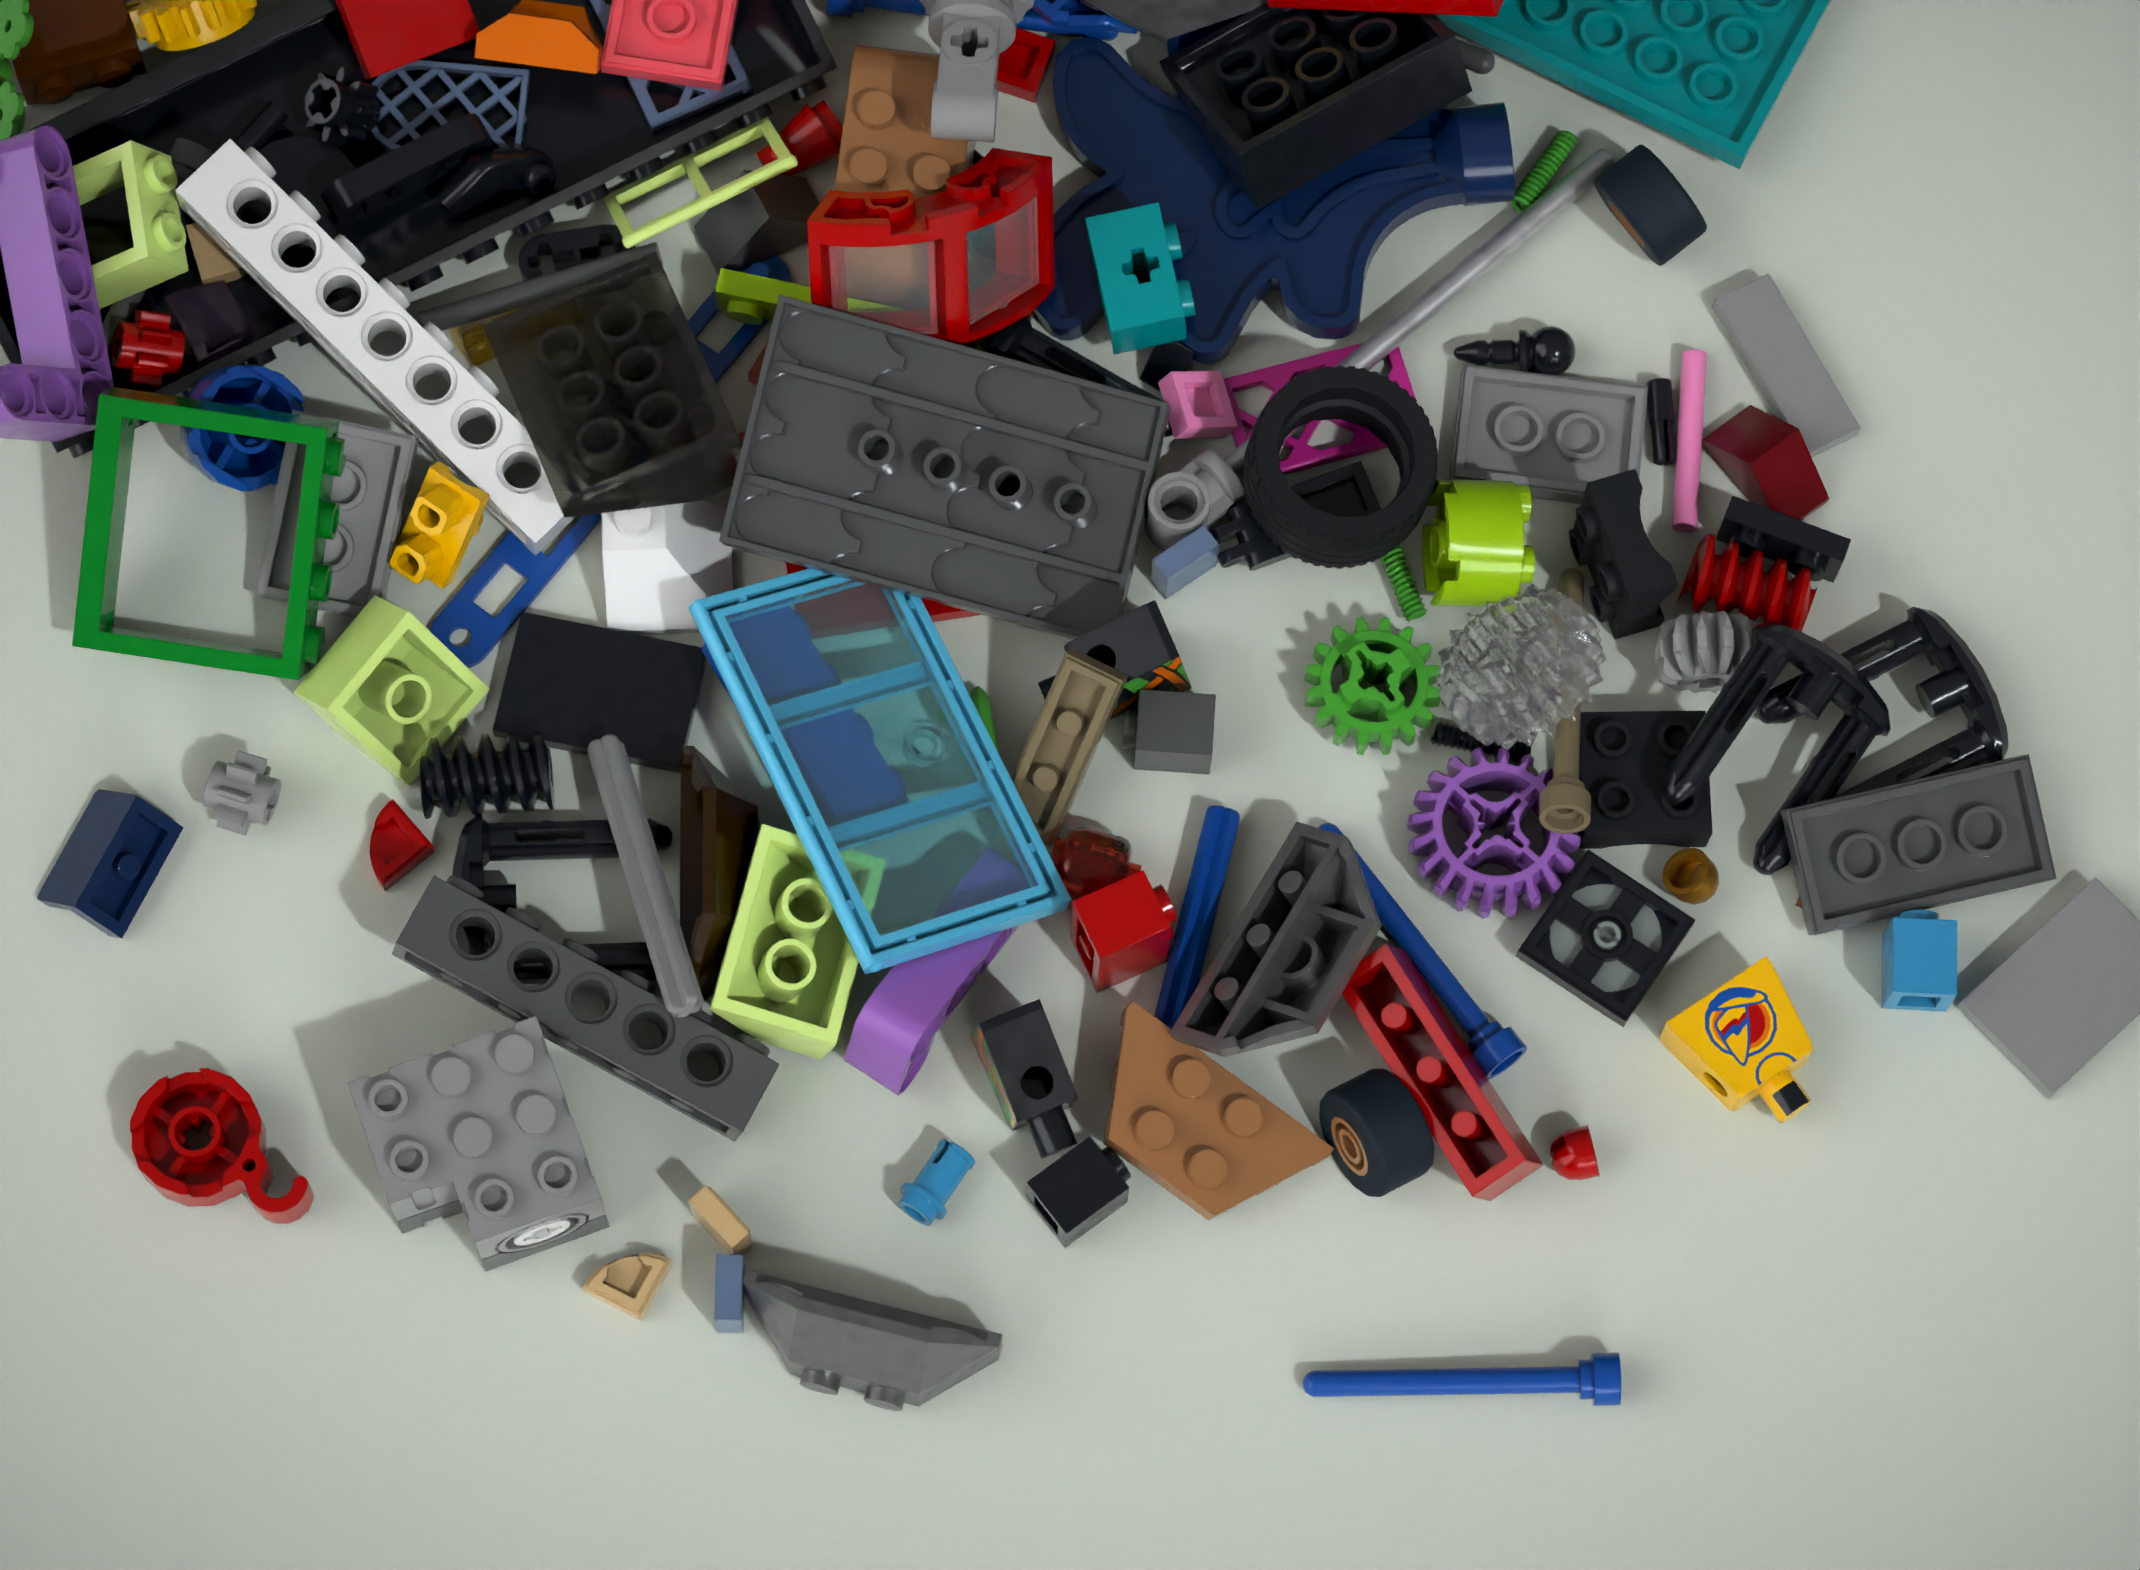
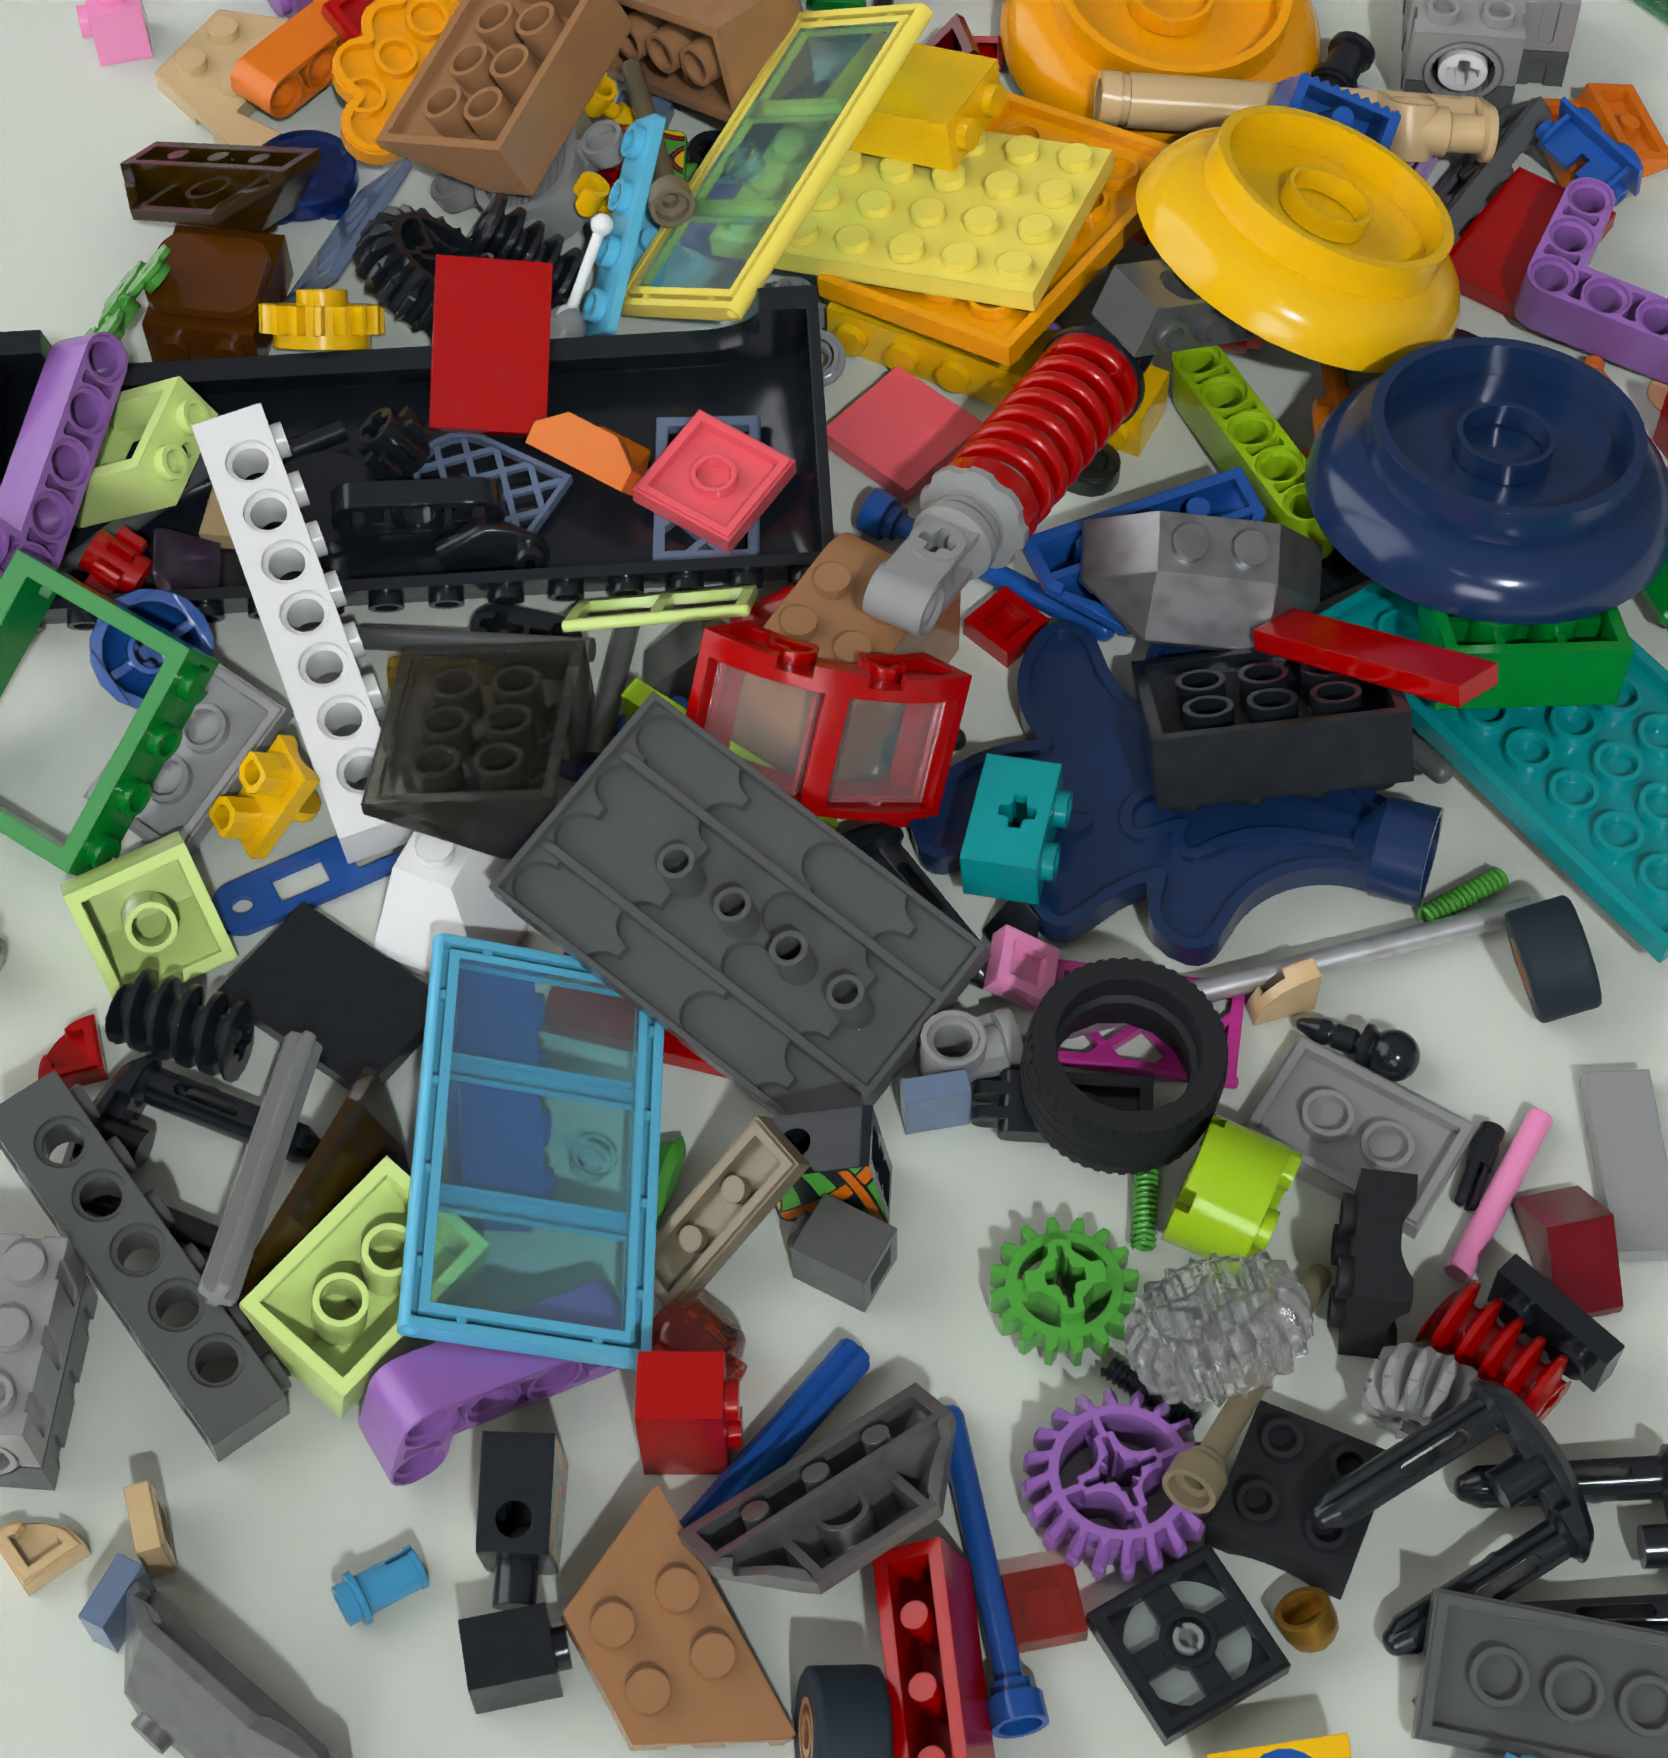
camera: 30 degrees right, 15 degrees down
none -> dark grey bar [582,611,640,766]
none -> clear red tile [1001,1563,1088,1653]
none -> tan tile [1246,958,1322,1026]

